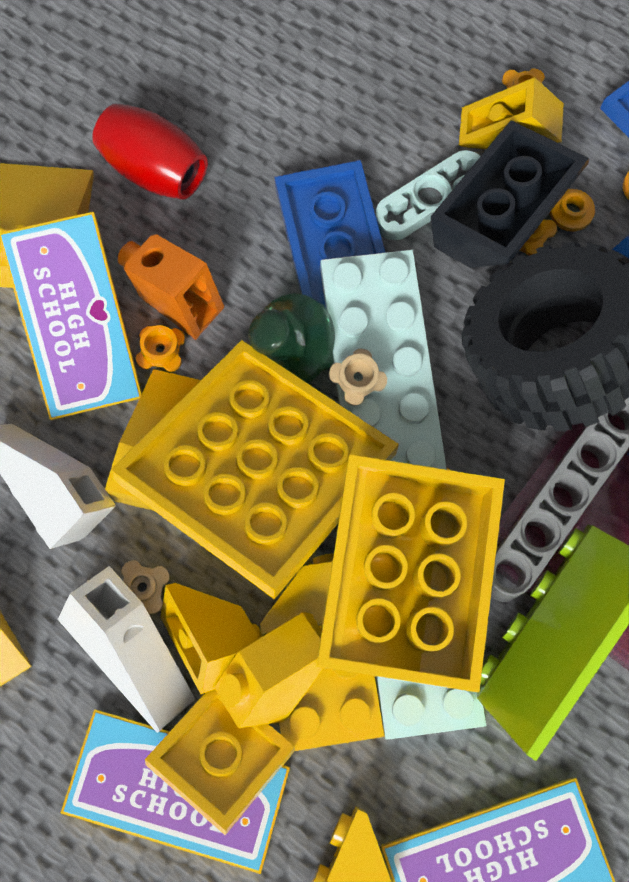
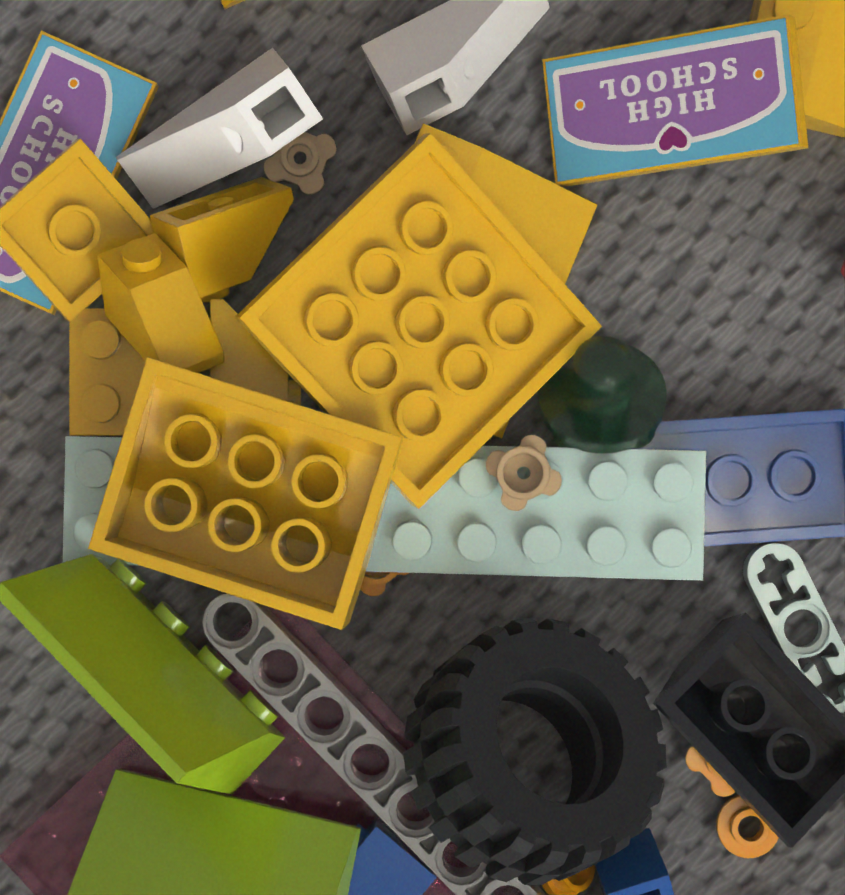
camera: 100 degrees right, 15 degrees up
orange torso [117,234,224,340] -> none
light orange plate [136,325,185,372] -> none

